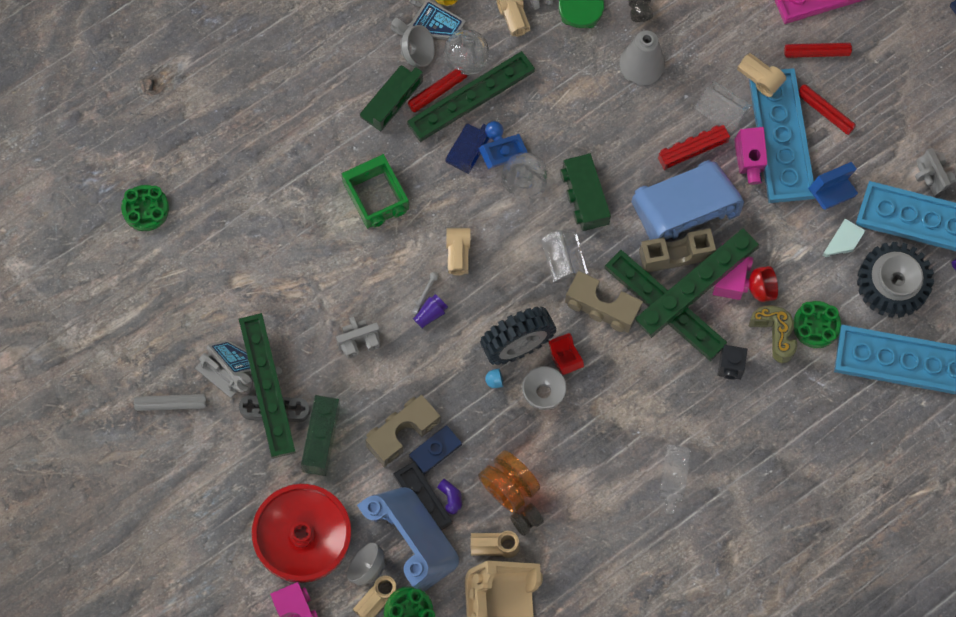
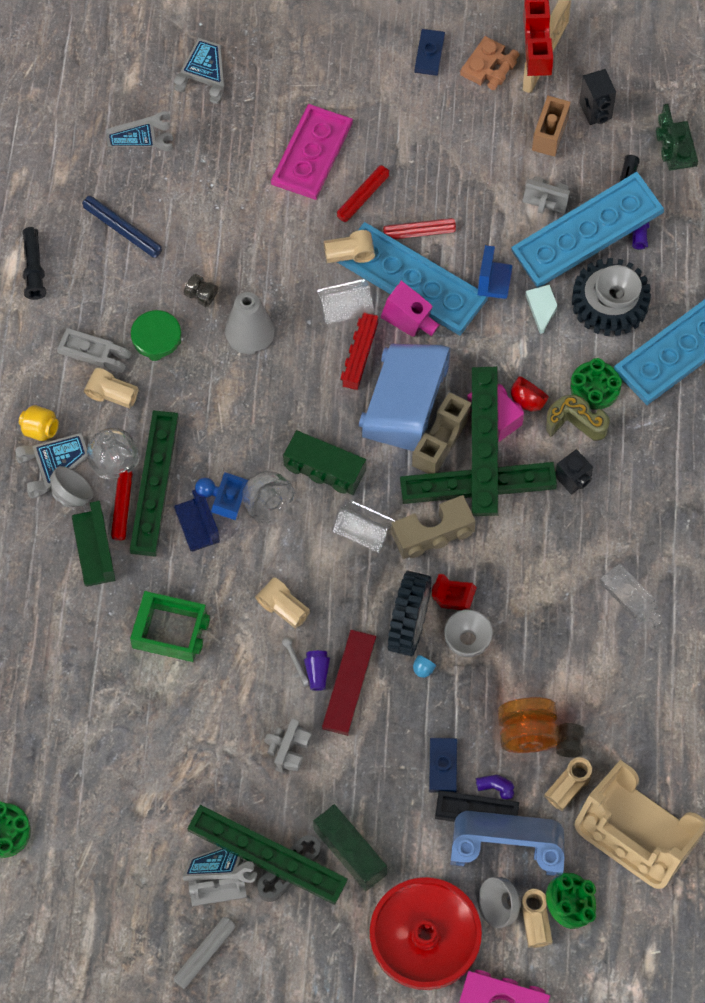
camera: 45 degrees left, 5 degrees down
dark tan arch [365,395,441,468] -> none
none -> dark red tile [322,630,376,736]

